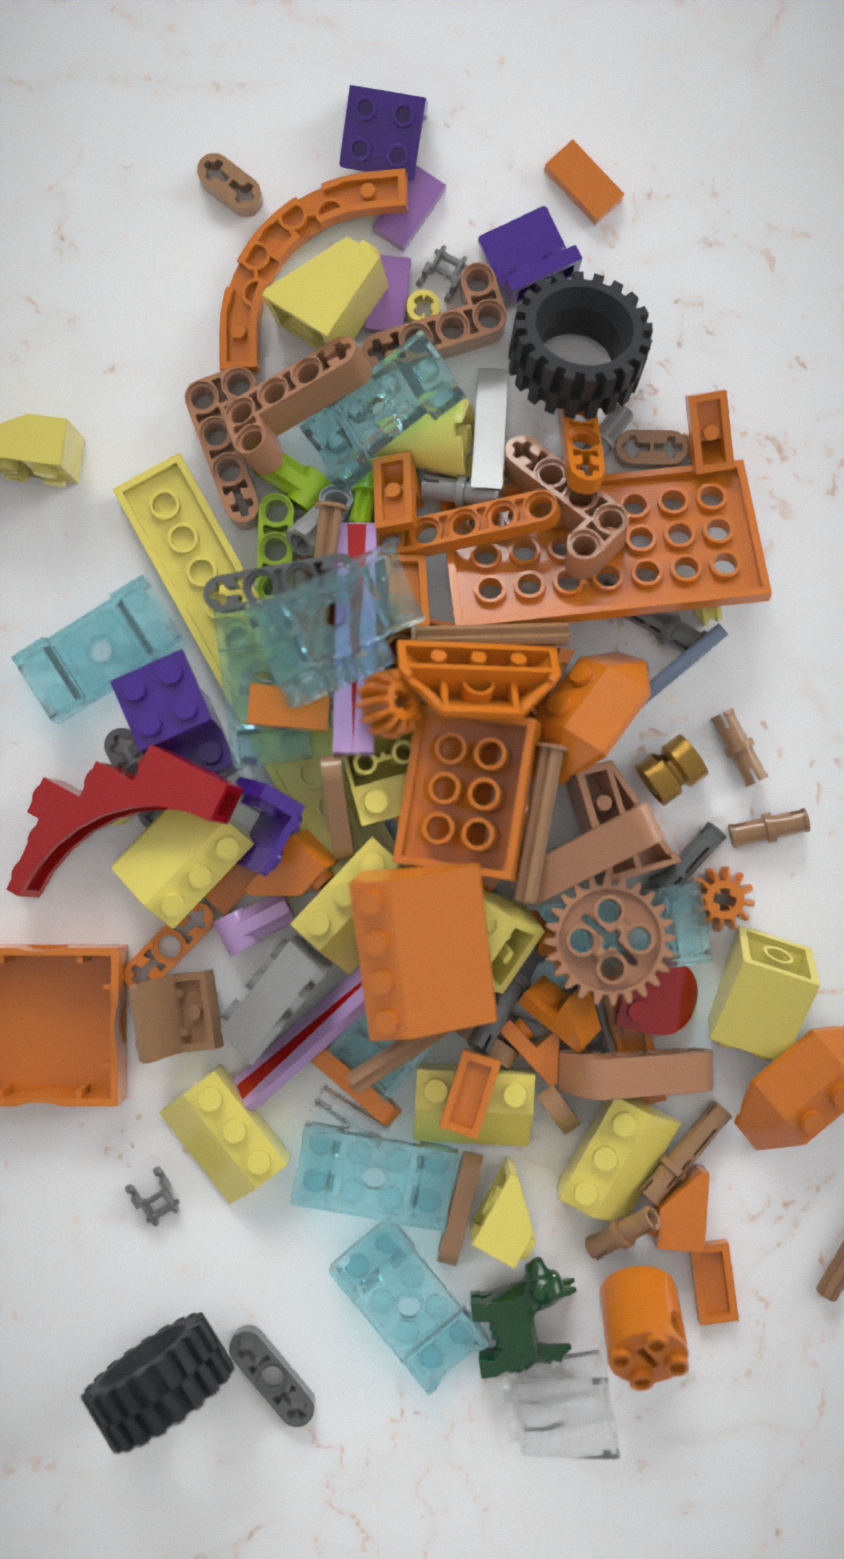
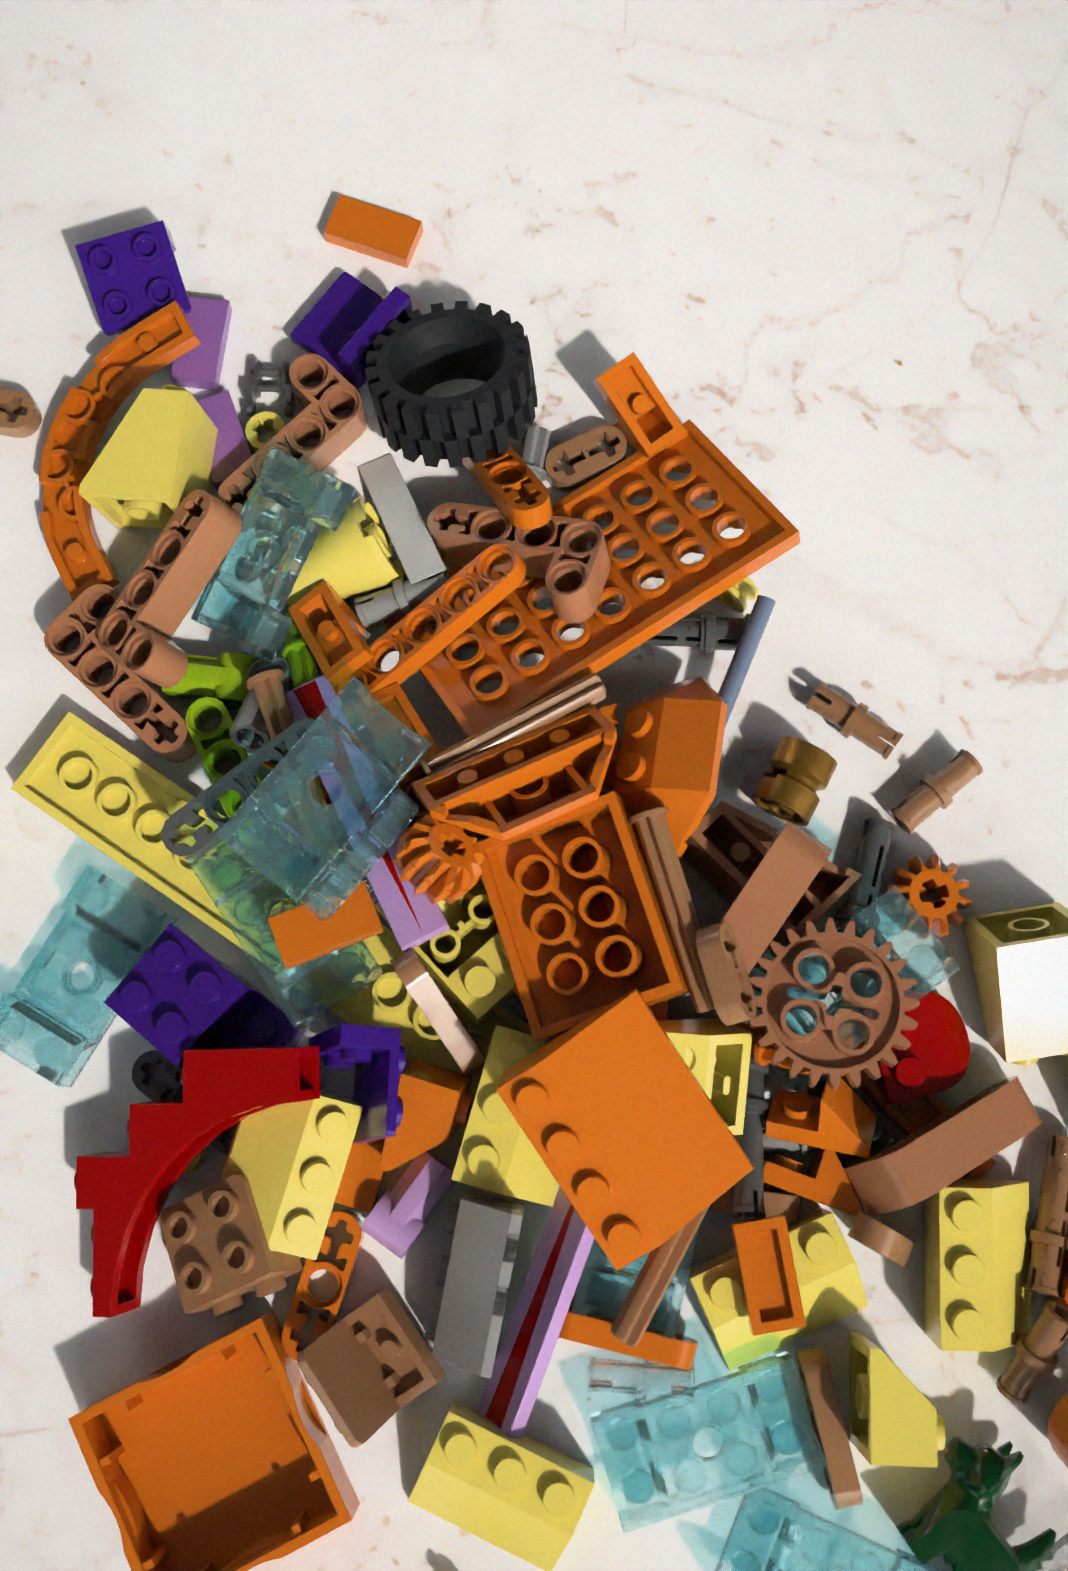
camera: 20 degrees left, 10 degrees down
none -> medium nougat bracket [159,1174,303,1318]
none -> medium nougat beam [696,922,757,1026]

